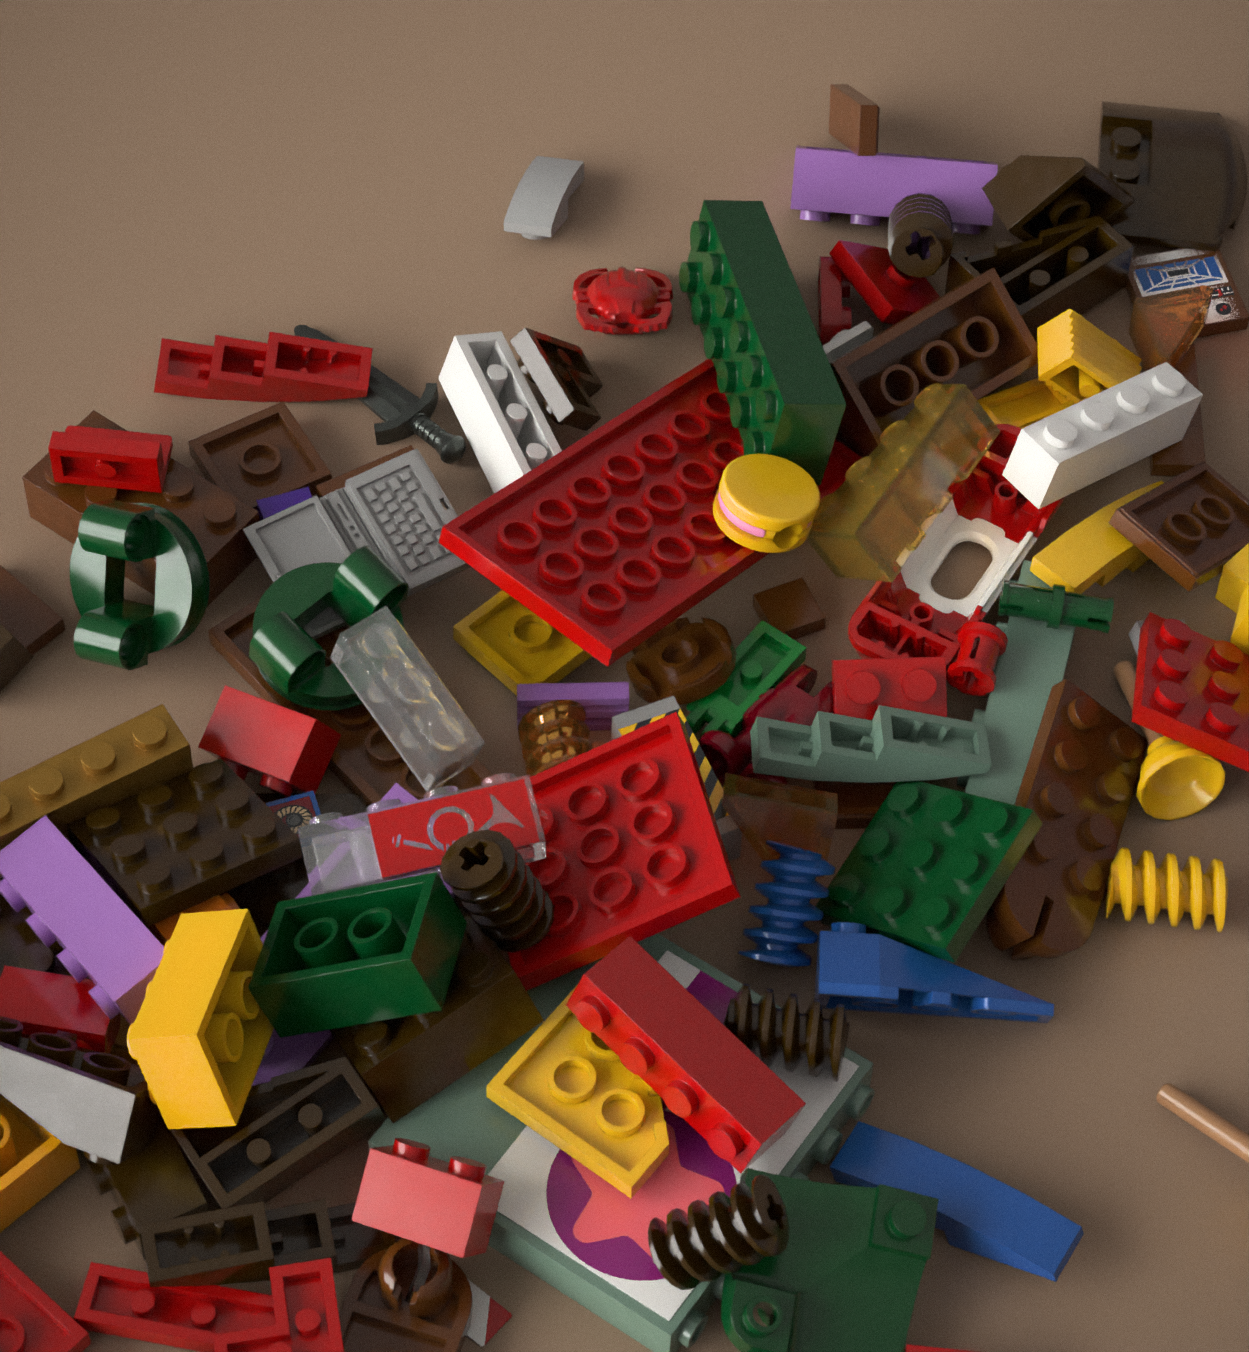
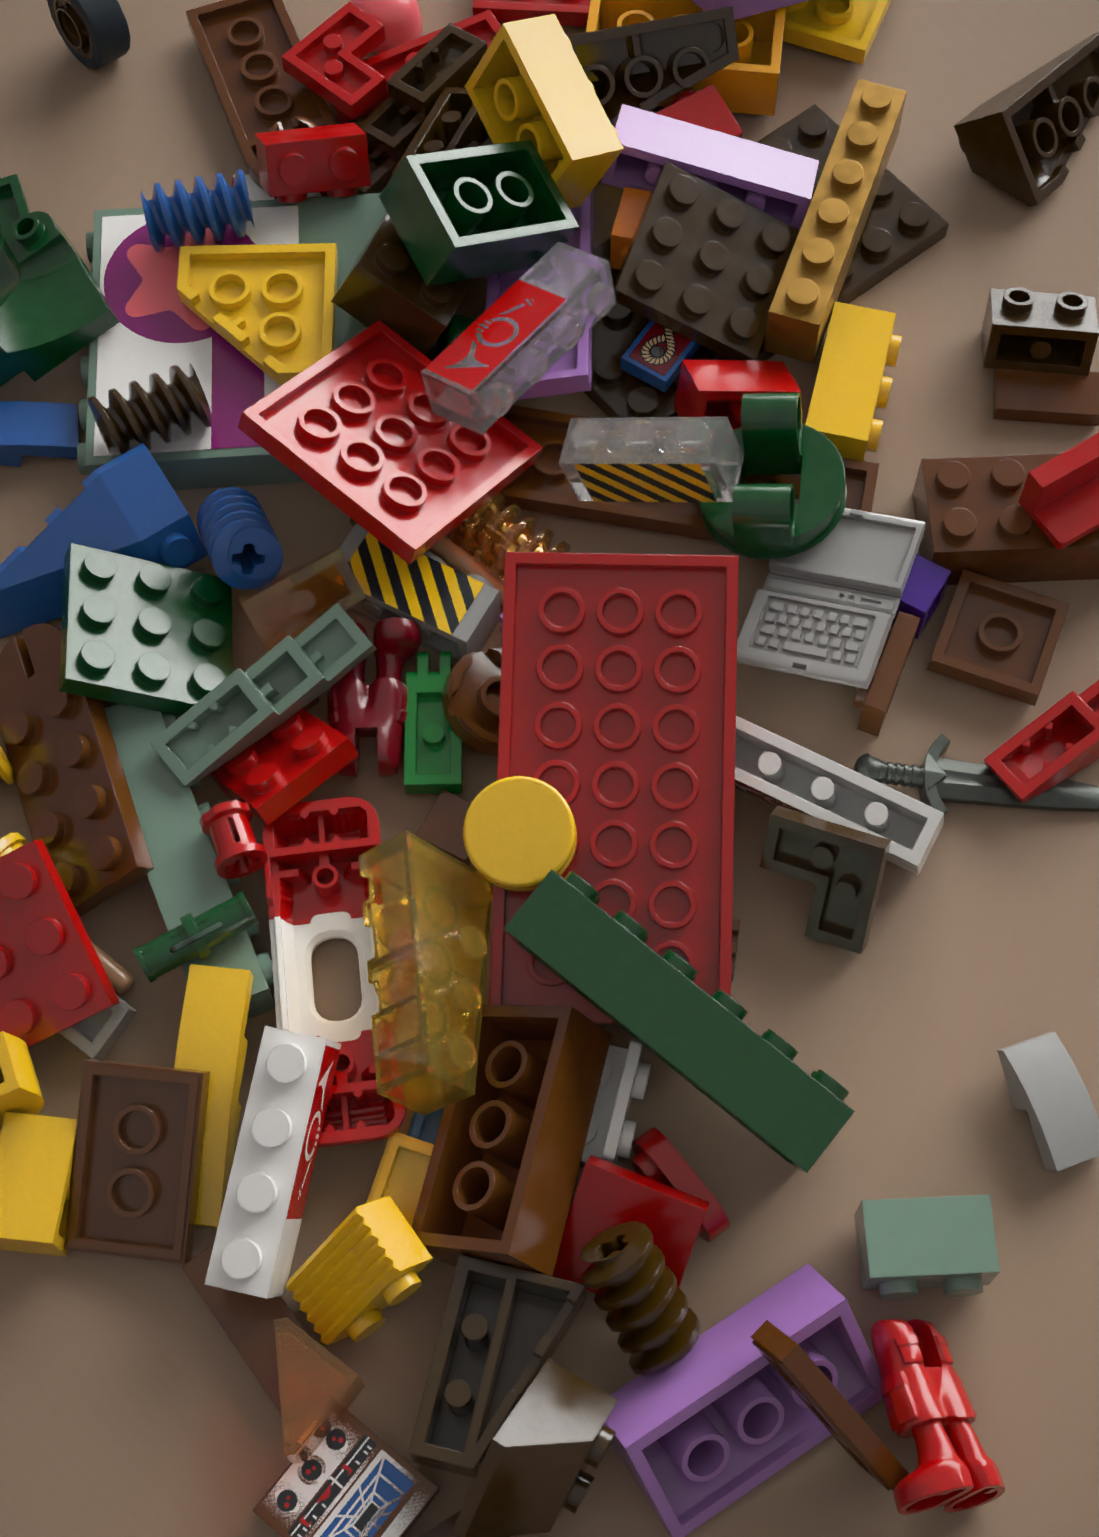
camera: 145 degrees right, 10 degrees up
dark green piece [70,499,210,670] -> none
dark brown piece [440,830,554,952] -> none
red brick [566,936,806,1174] -> none
red shield [572,267,674,335] -> none
dark brown piece [648,1174,789,1290] -> none
none -> blue piece [140,169,255,252]
none -> yellow brick [805,301,902,461]
none -> sand green brick [854,1194,1000,1300]
none -> red piece [870,1318,1005,1515]

